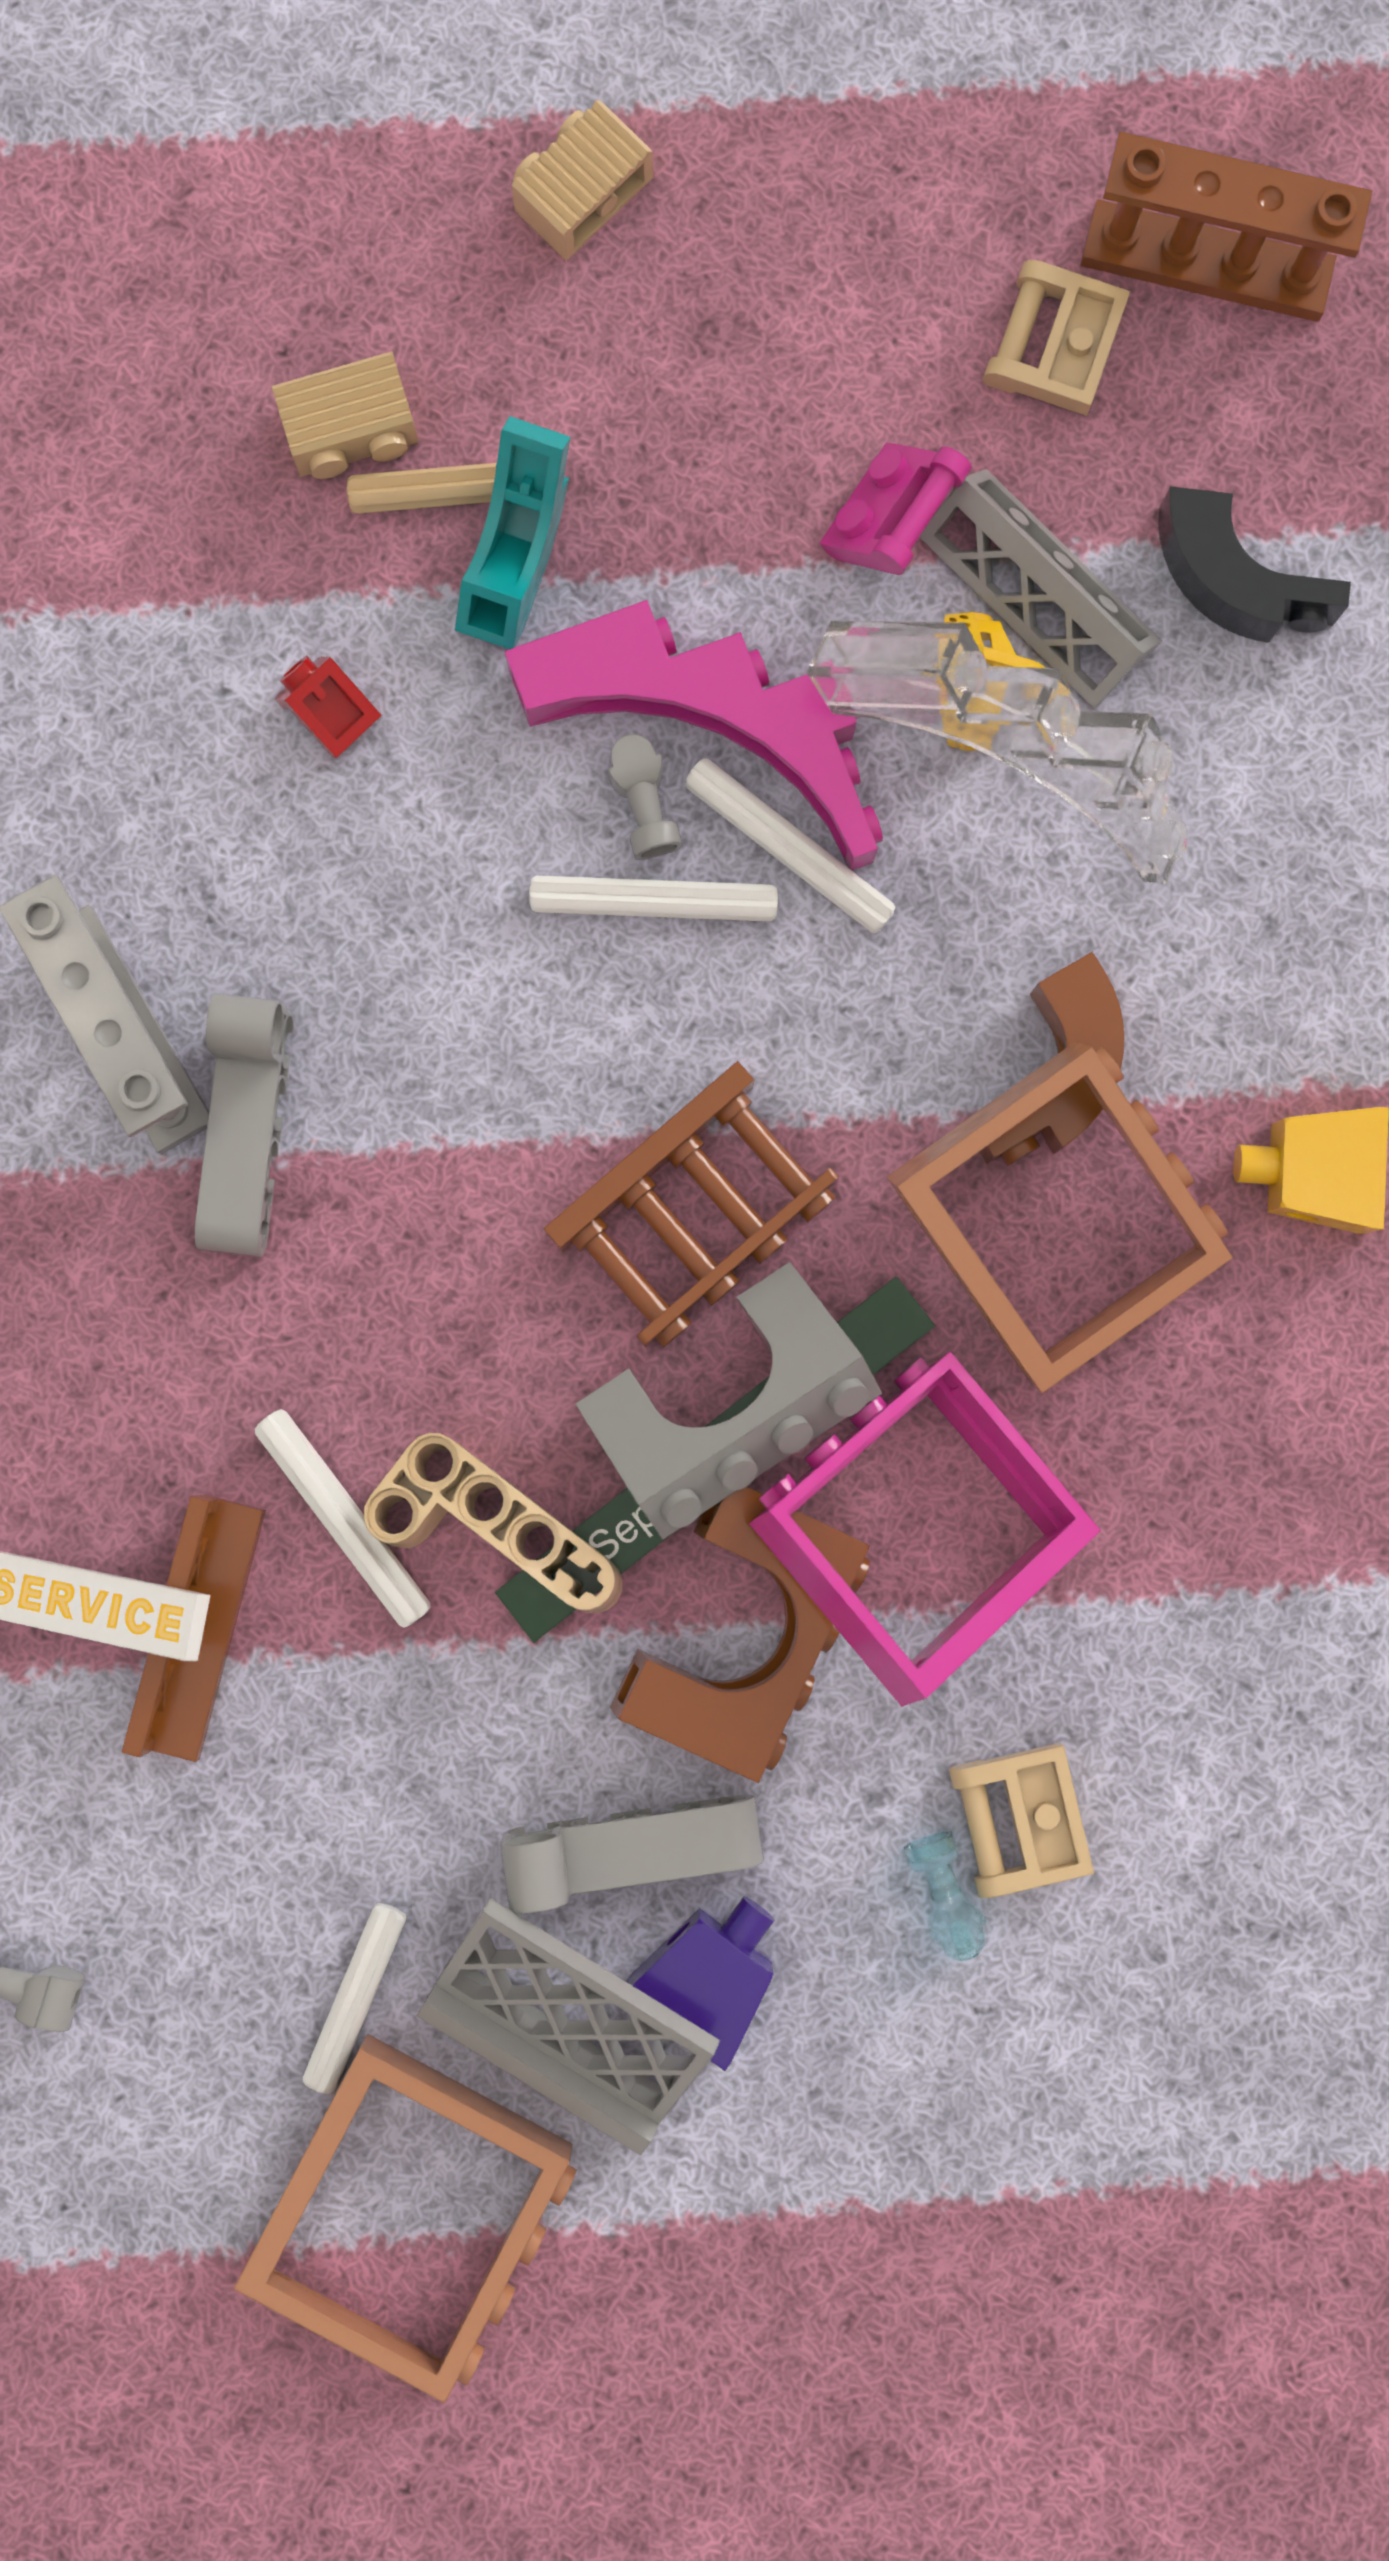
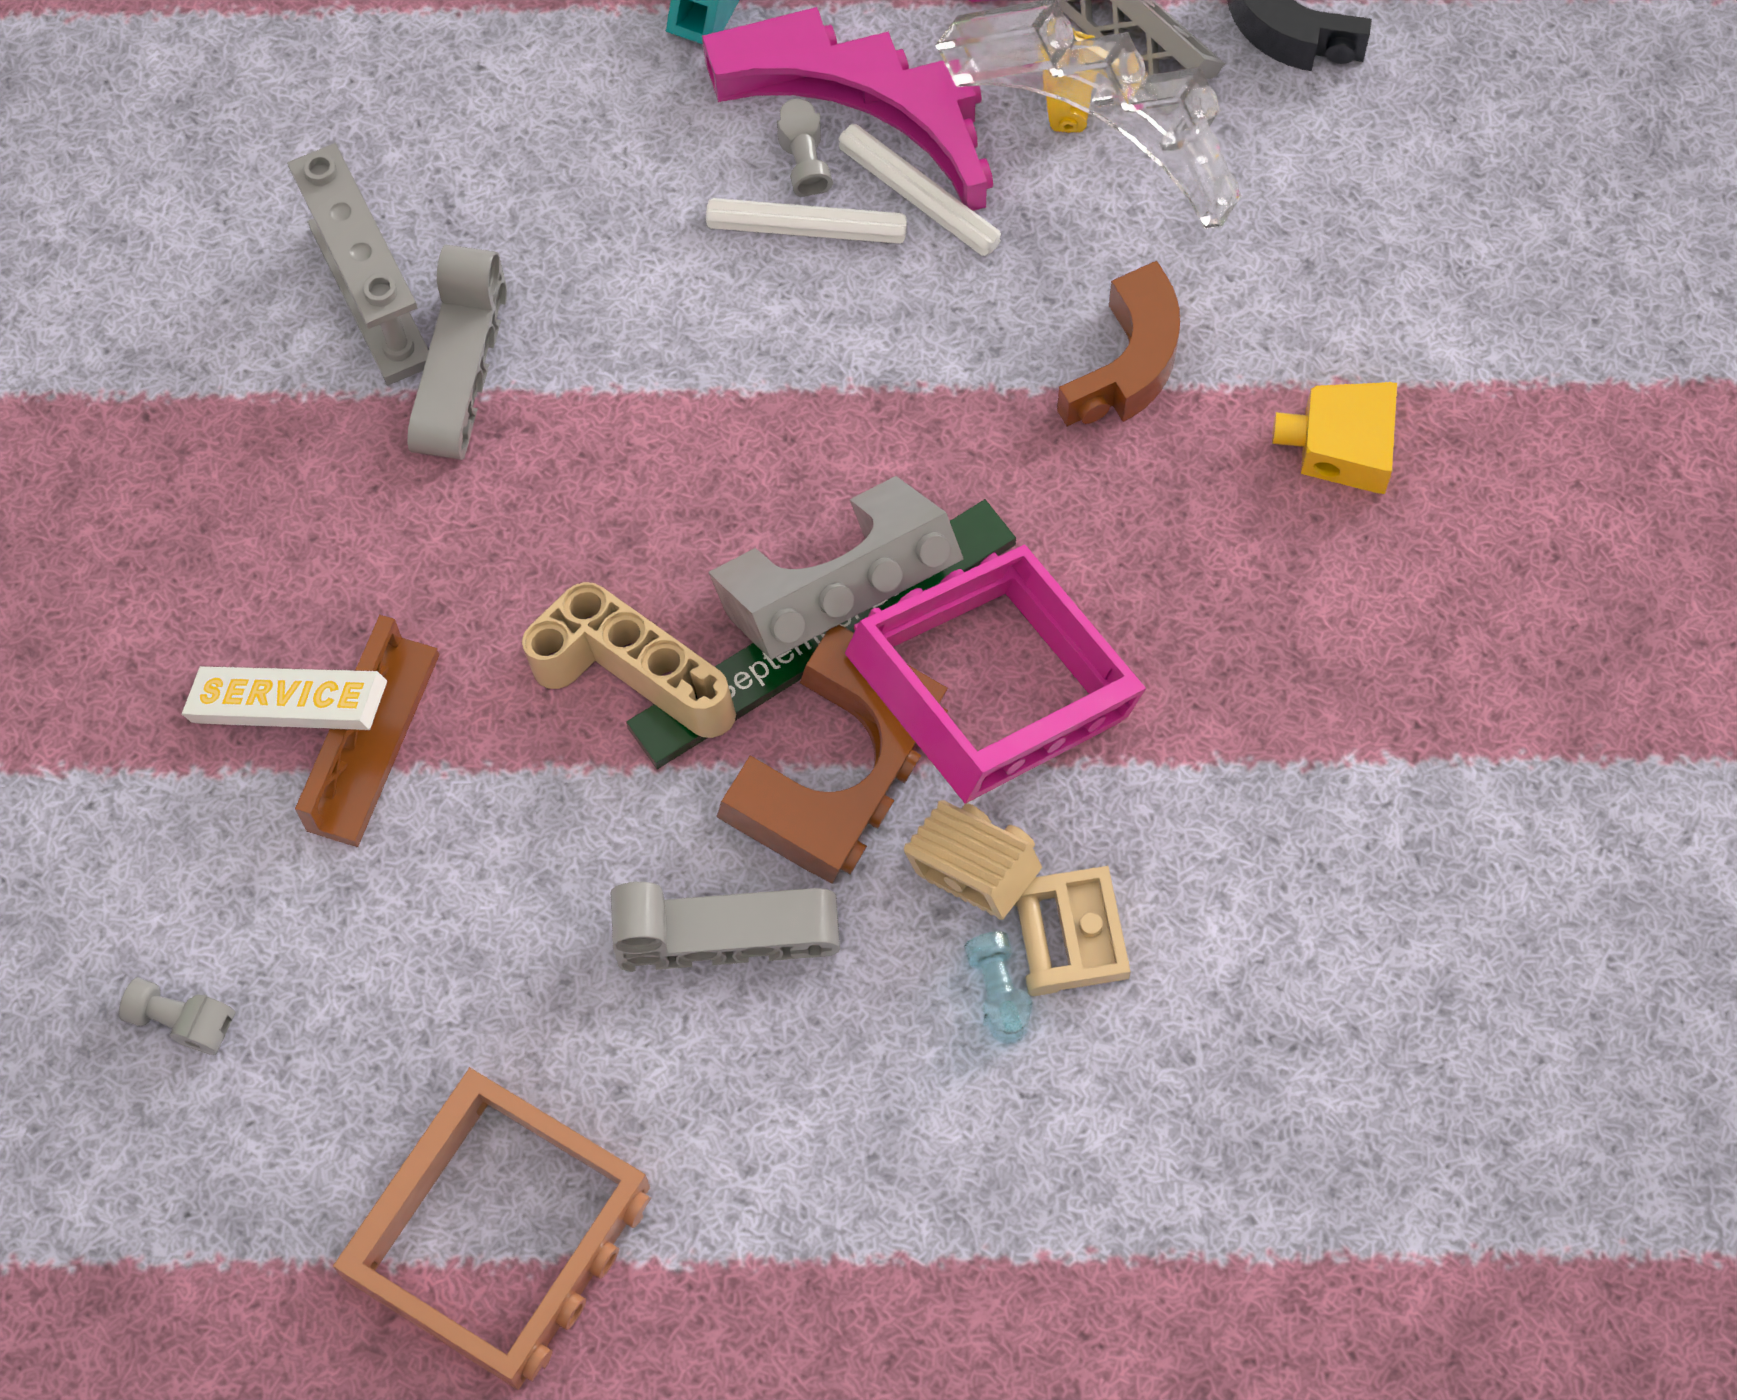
camera: 10 degrees right, 20 degrees down
white axle [255,1409,431,1628] -> none
red bracket [275,656,382,758] -> none
white axle [302,1903,406,2094] -> none
light grey fence [417,1898,720,2156] -> none
dark orange fence [543,1061,839,1348] -> none
dark purple torso [626,1896,775,2071] -> none
nougat window [886,1041,1233,1393] -> none
none -> tan brick [904,800,1043,920]

